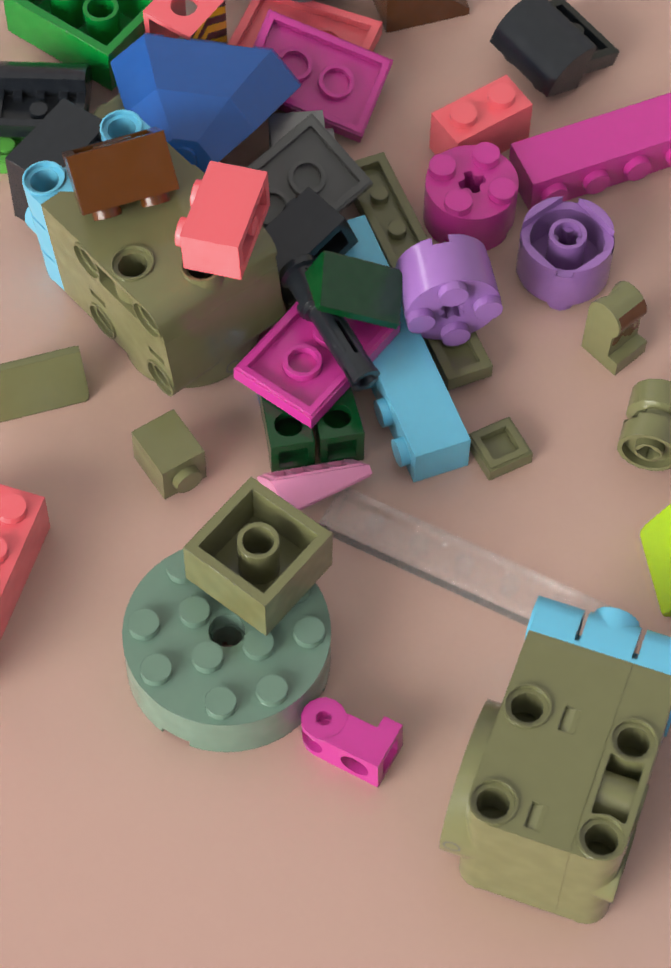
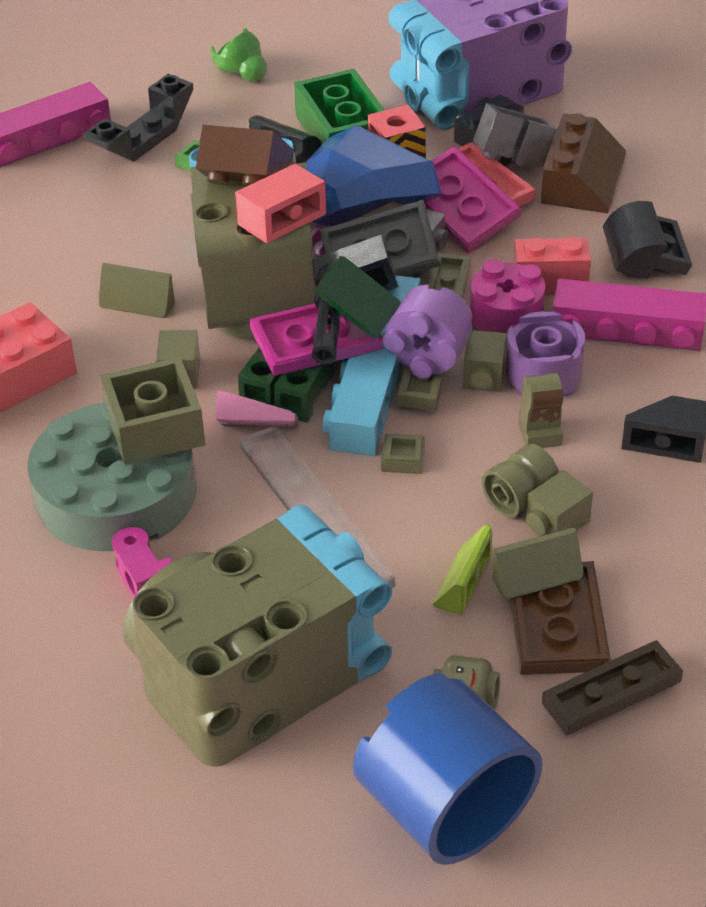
camera: 35 degrees right, 15 degrees down
none -> olive brick [463,330,507,392]

